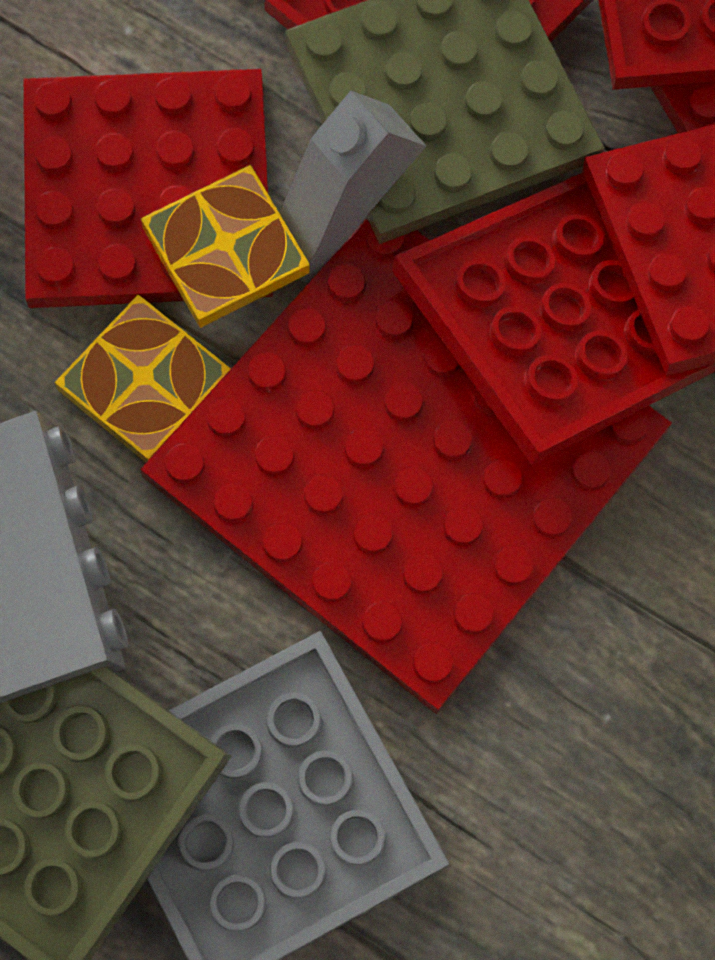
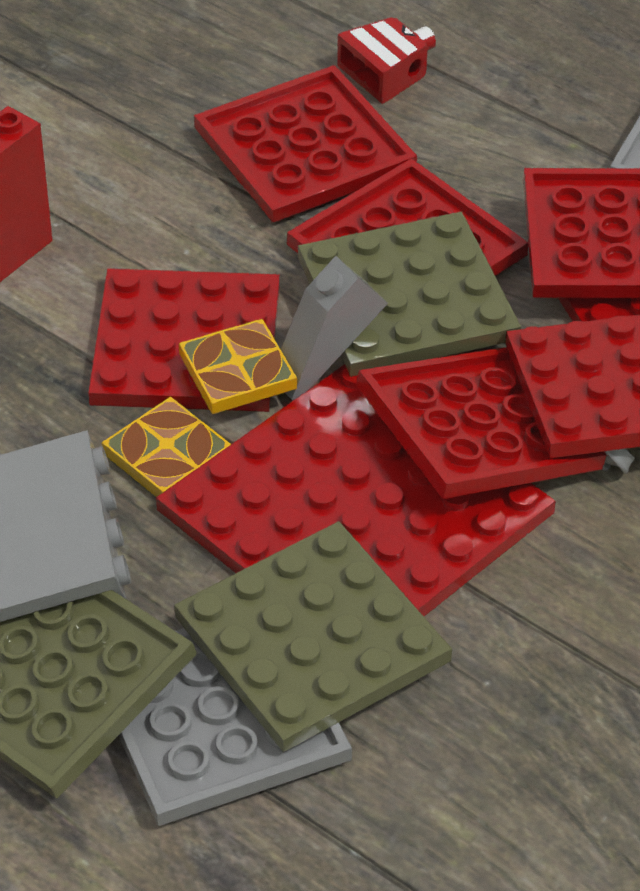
camera: 10 degrees right, 25 degrees down
none -> olive plate [174,521,452,753]

